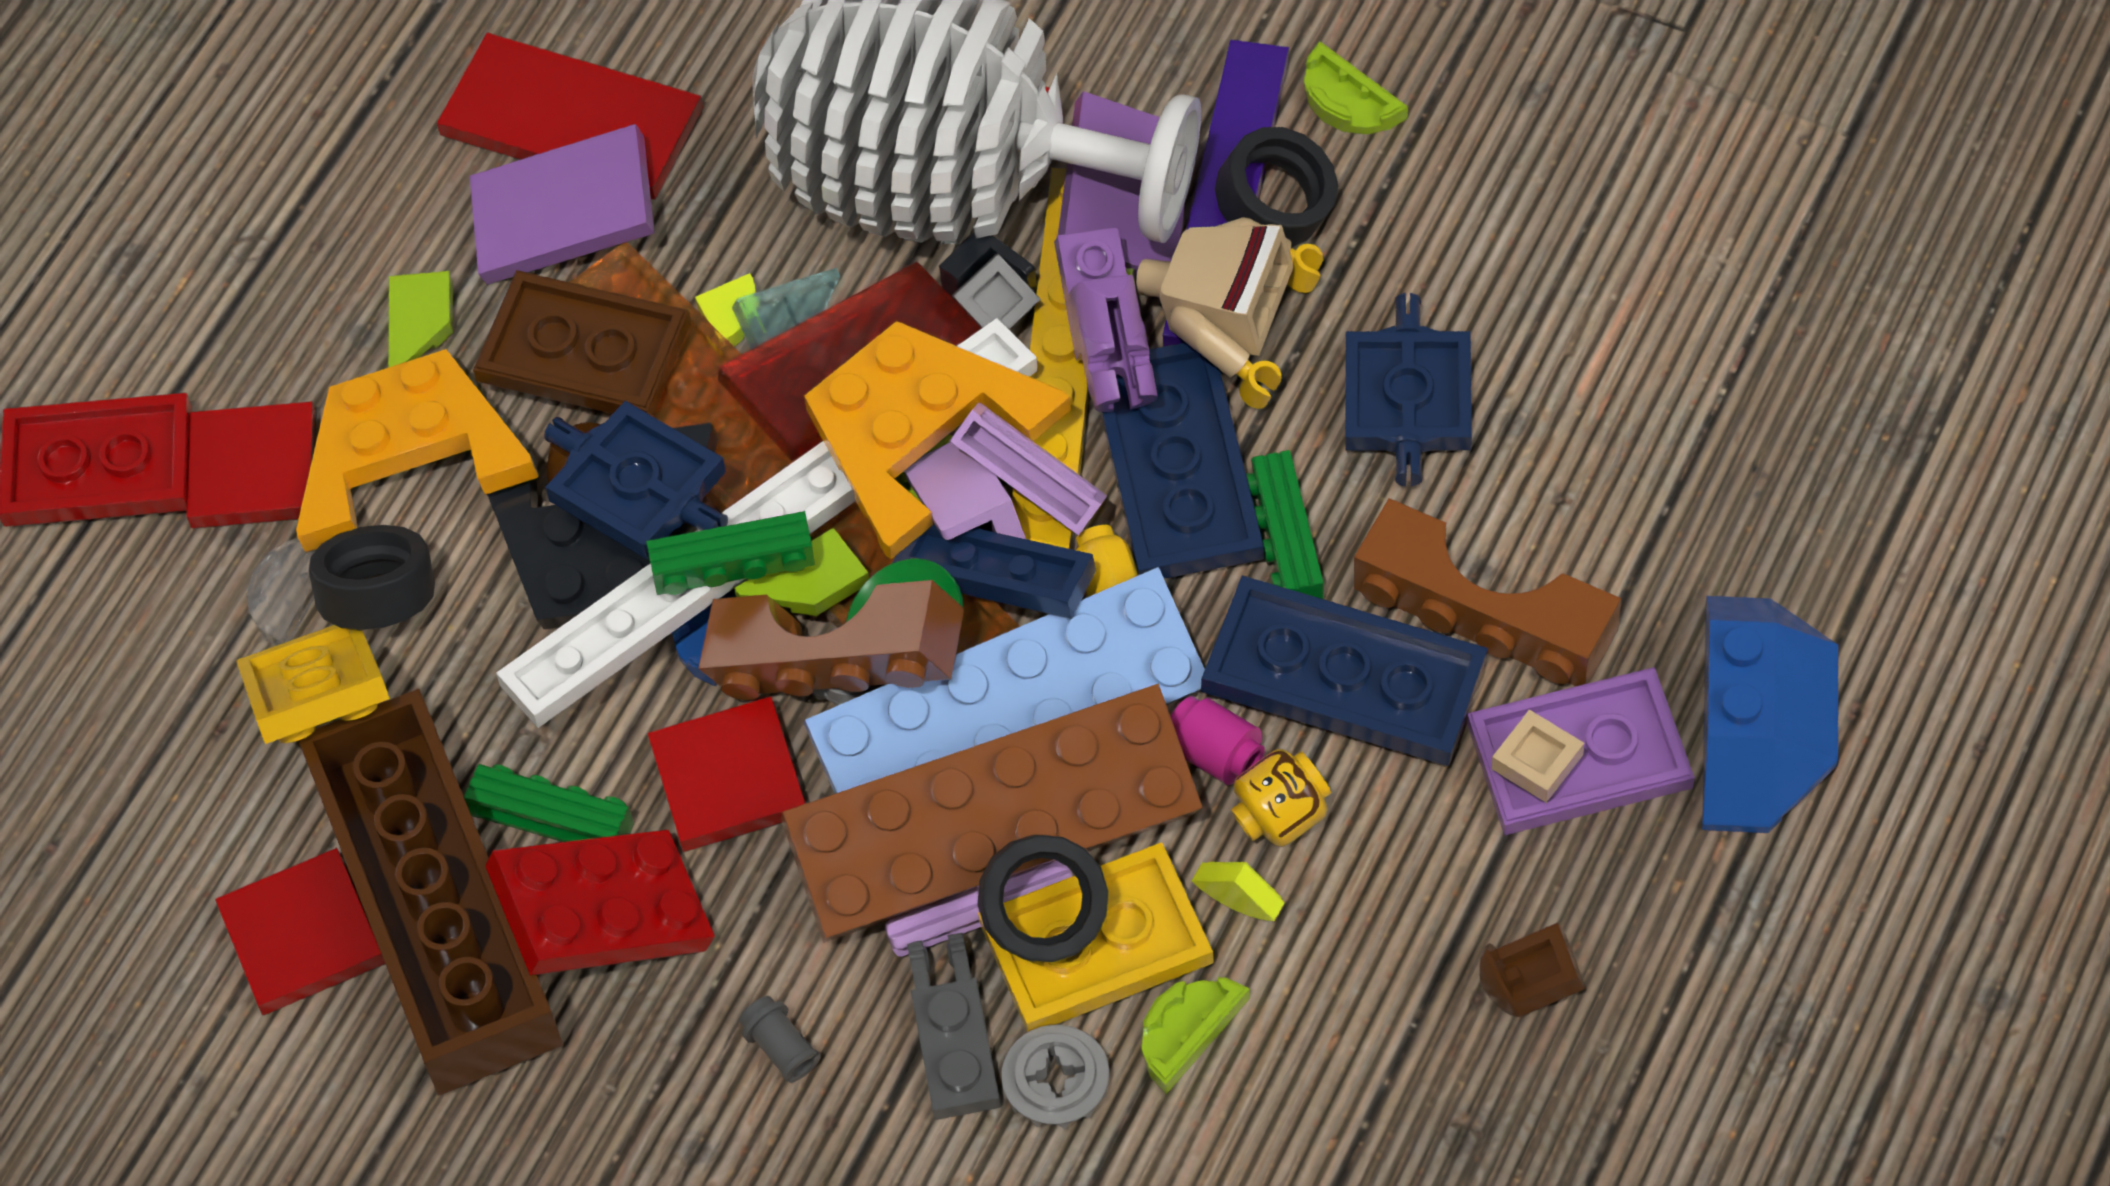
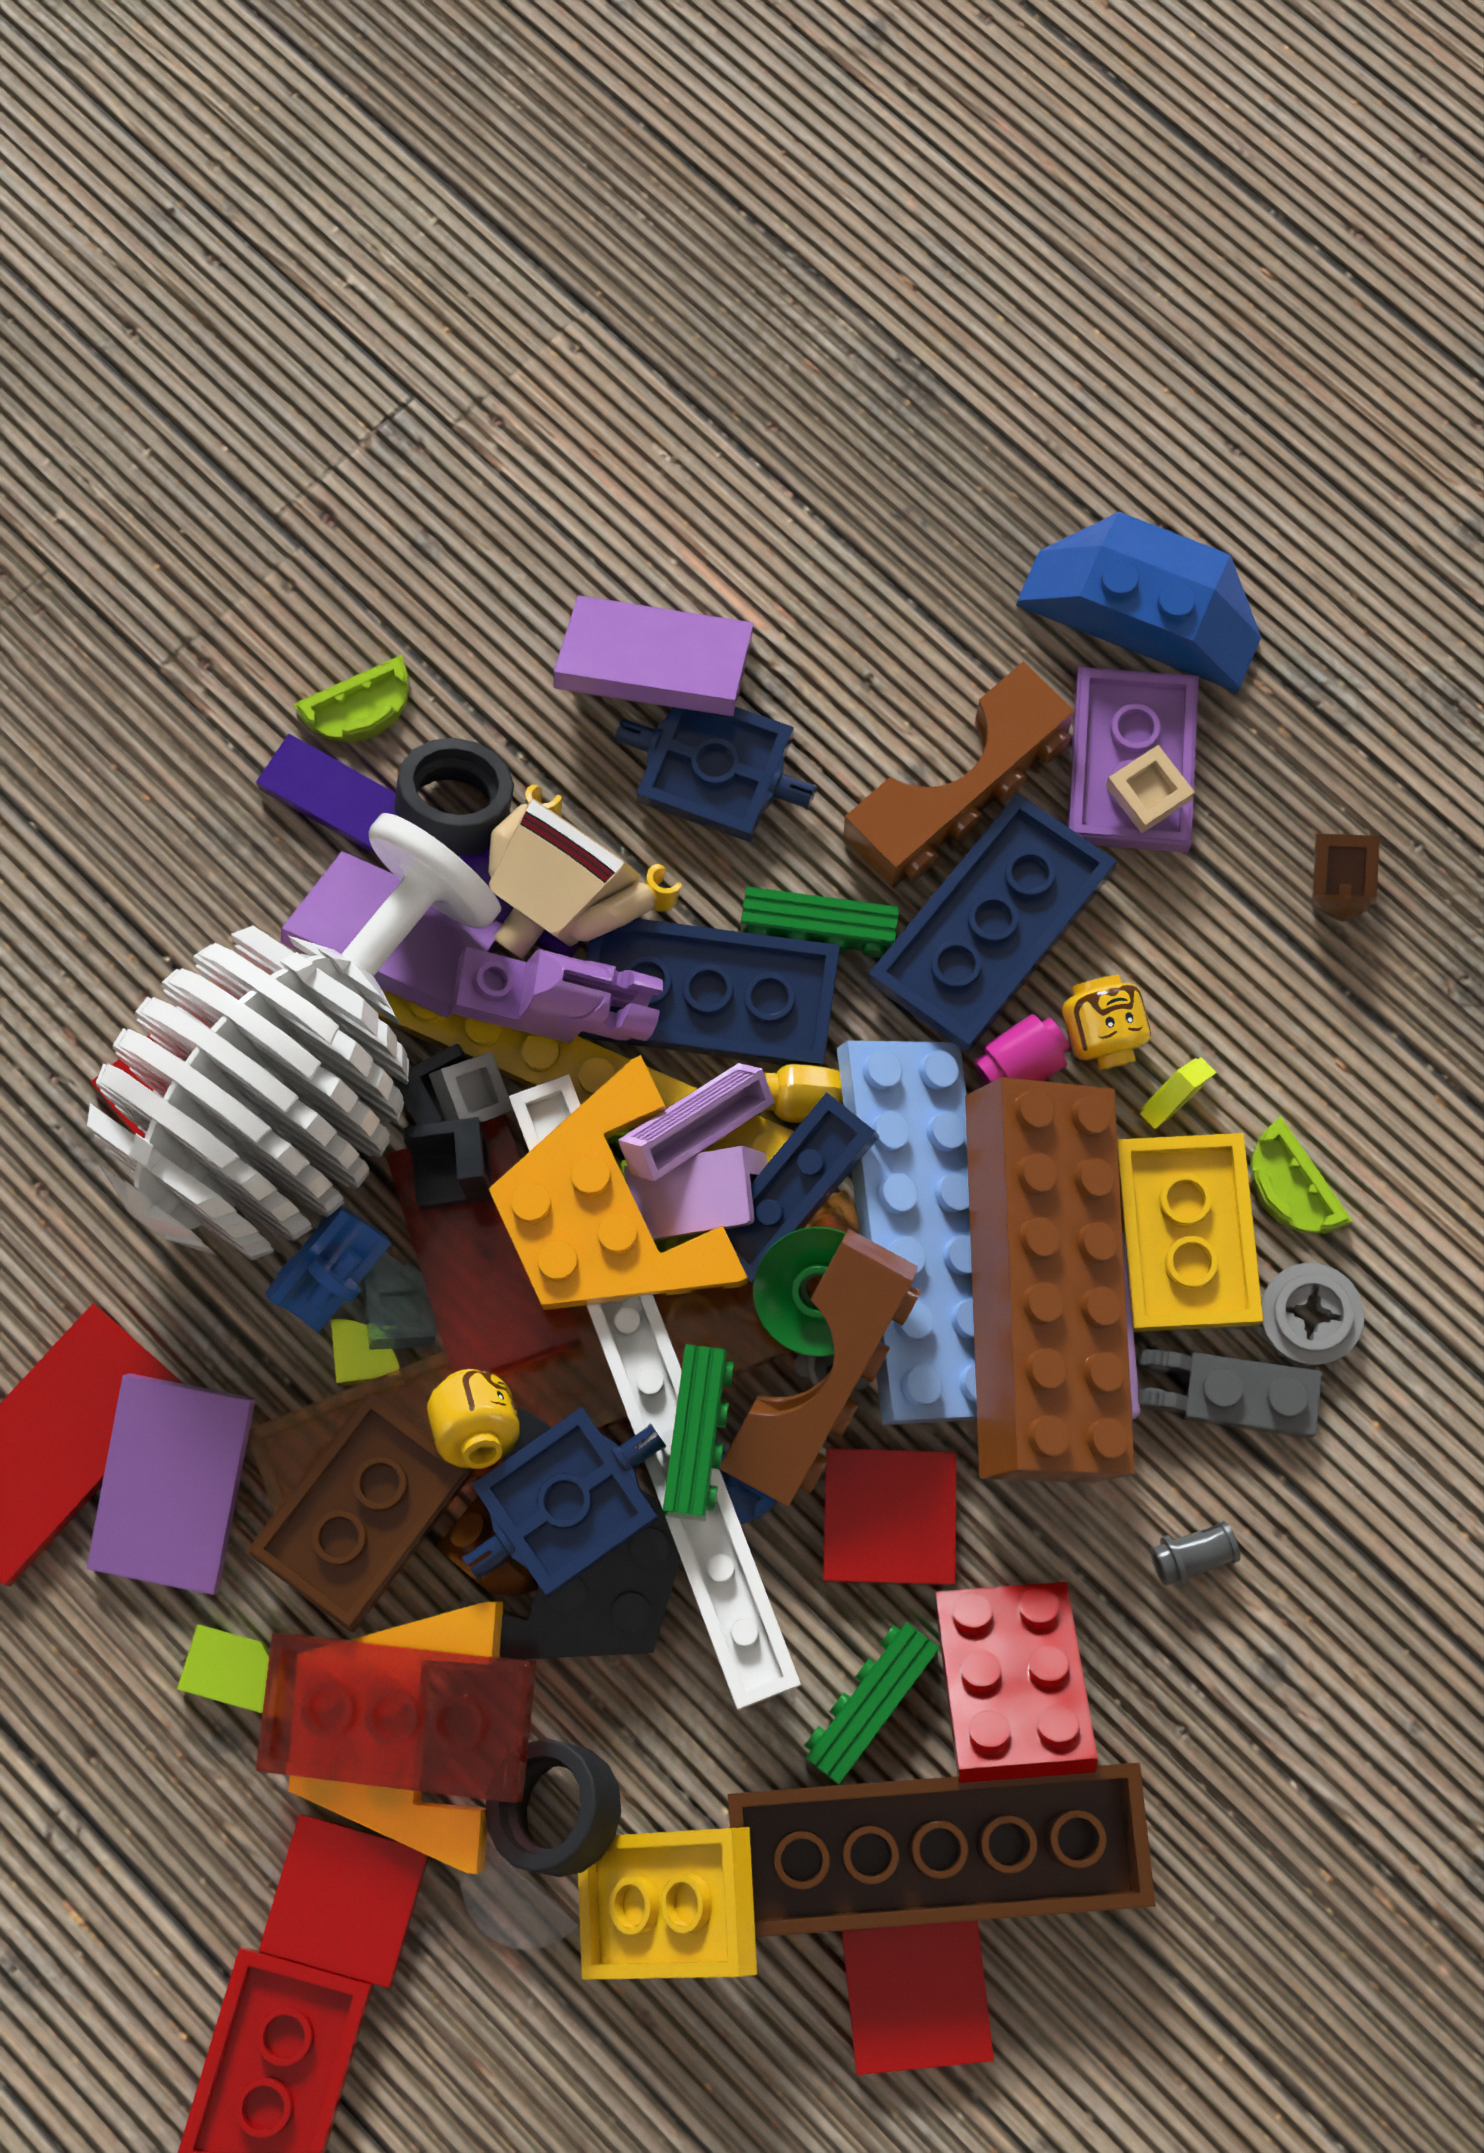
camera: 75 degrees left, 15 degrees up
lime tile [734,528,869,616] -> none
black tyre [977,834,1109,962] -> none
none -> clear red tile [256,1632,537,1803]
none -> blue hips [265,1205,391,1333]
none -> black panel [403,1117,494,1210]
none -> yellow head [427,1369,520,1469]
none -> medium lavender tile [553,595,754,716]

